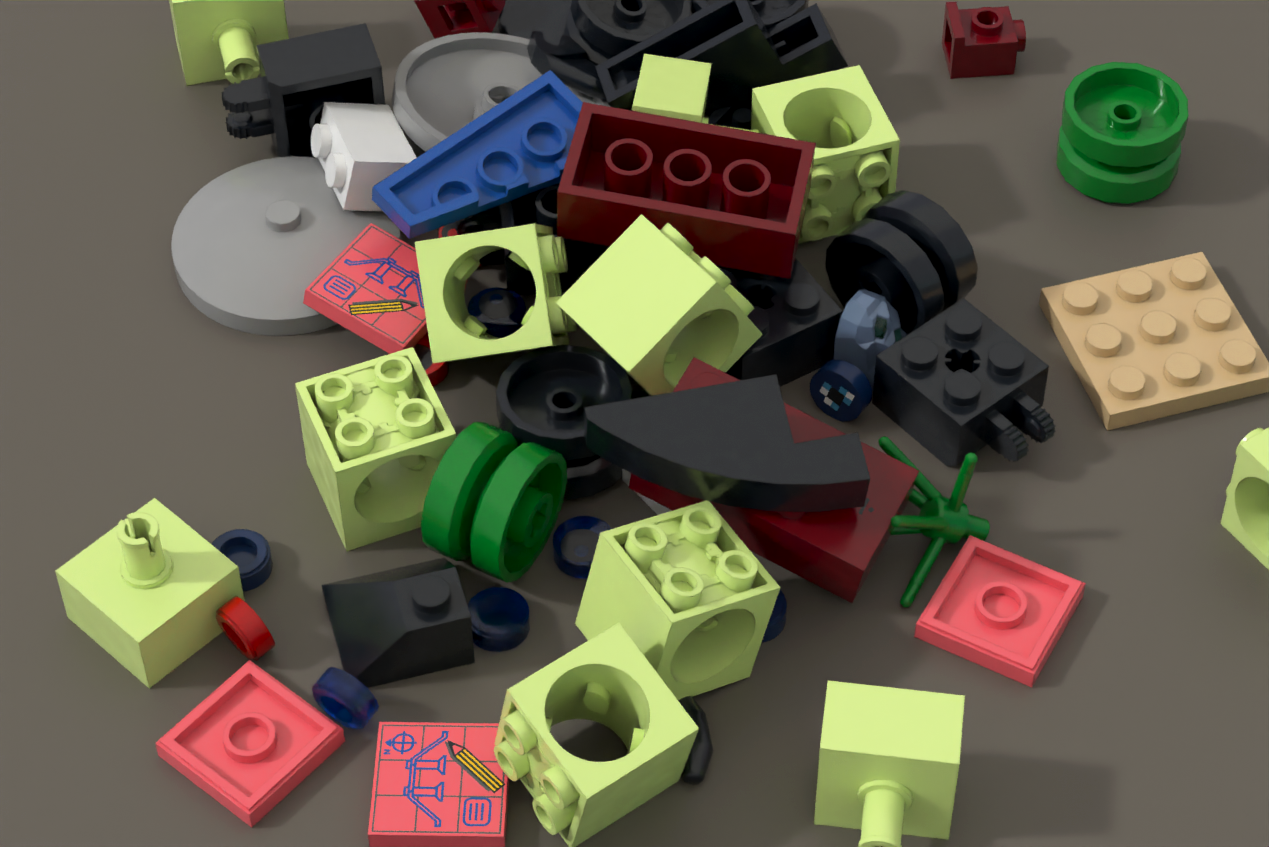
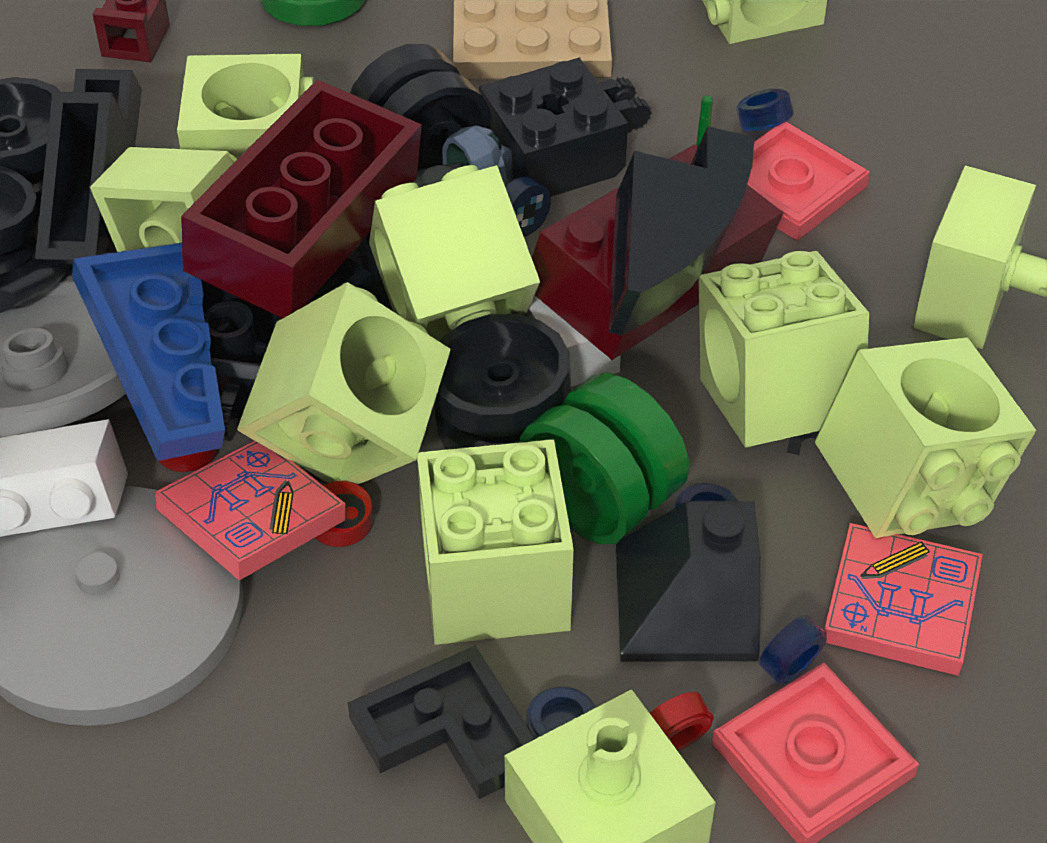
camera: 75 degrees left, 0 degrees up
none -> black plate [347,645,535,799]
none -> clear blue tile [736,88,794,131]

